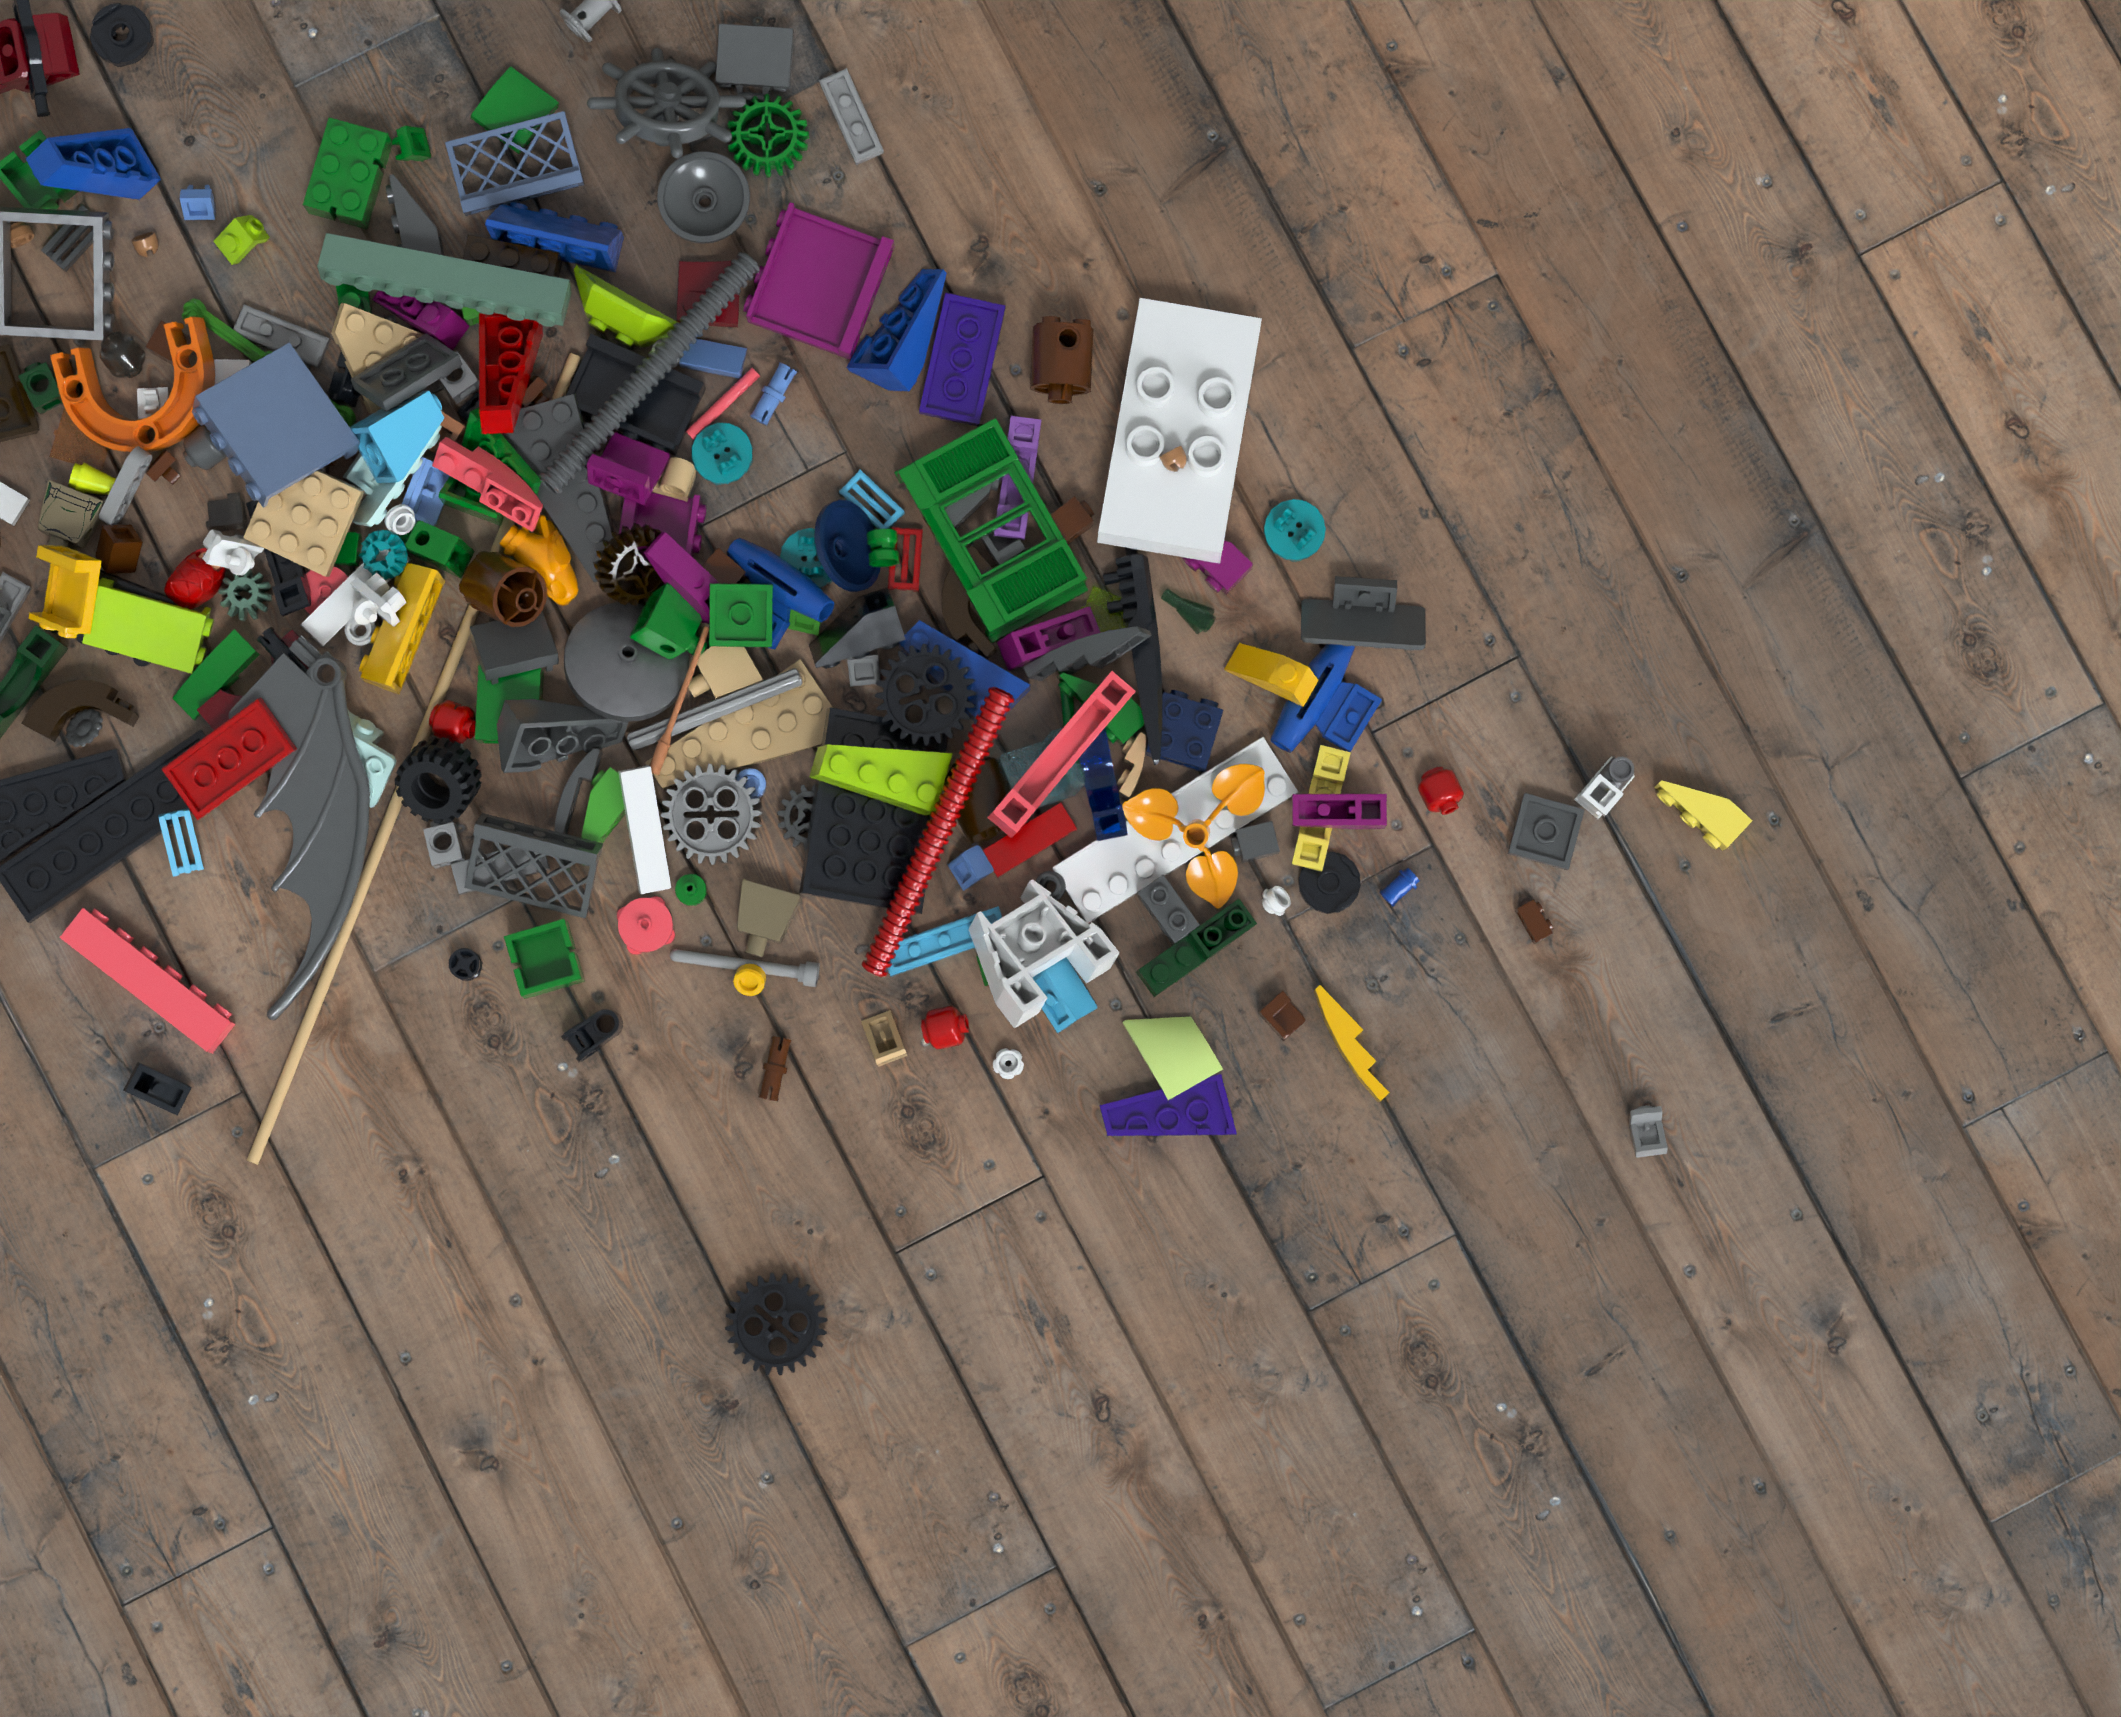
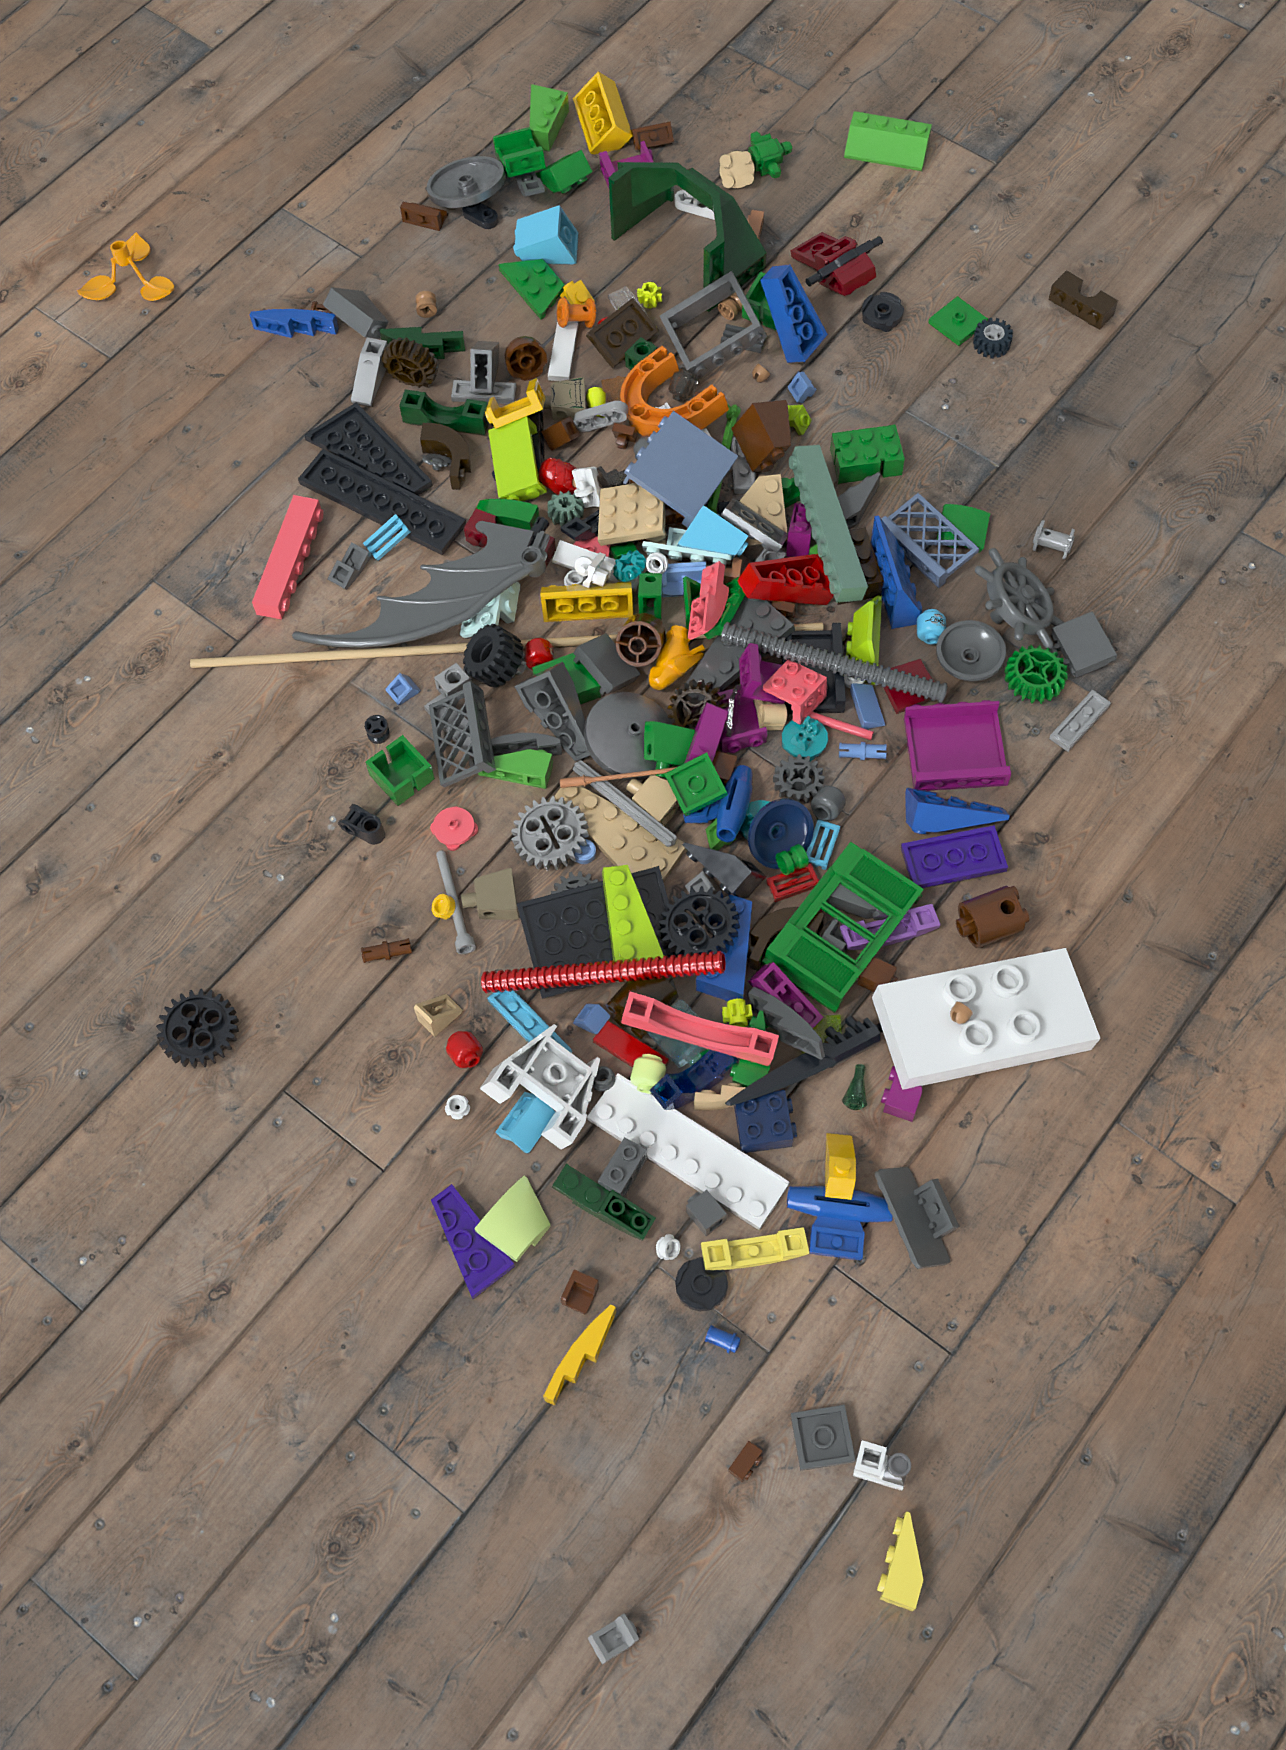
camera: 70 degrees right, 20 degrees down
black slope [123,1062,192,1116] -> none
red tile [162,698,297,820] -> none
green tile [391,126,432,162] -> none
white tile [618,765,671,894] -> none
green tile [675,874,707,906] -> none
light orange plant [1122,764,1265,909] -> none
teal plate [1264,499,1326,562] -> none
magenta slope [1292,794,1387,829] -> none
red head [1418,767,1464,815] -> none
none -> dark grey slope [327,542,373,590]
none -> medium blue slope [385,673,420,705]
none -> yellowish green head [630,1054,666,1094]
none -> neon yellow gear [722,998,753,1027]
none -> clear smoke piece [726,685,741,737]
none -> reddish brown slope [731,400,791,473]
none -> coral bracket [763,659,827,725]
none -> dark grey gear [773,754,825,803]
none -> dark grey head [811,786,846,821]
none -> medium azure head [917,609,946,645]

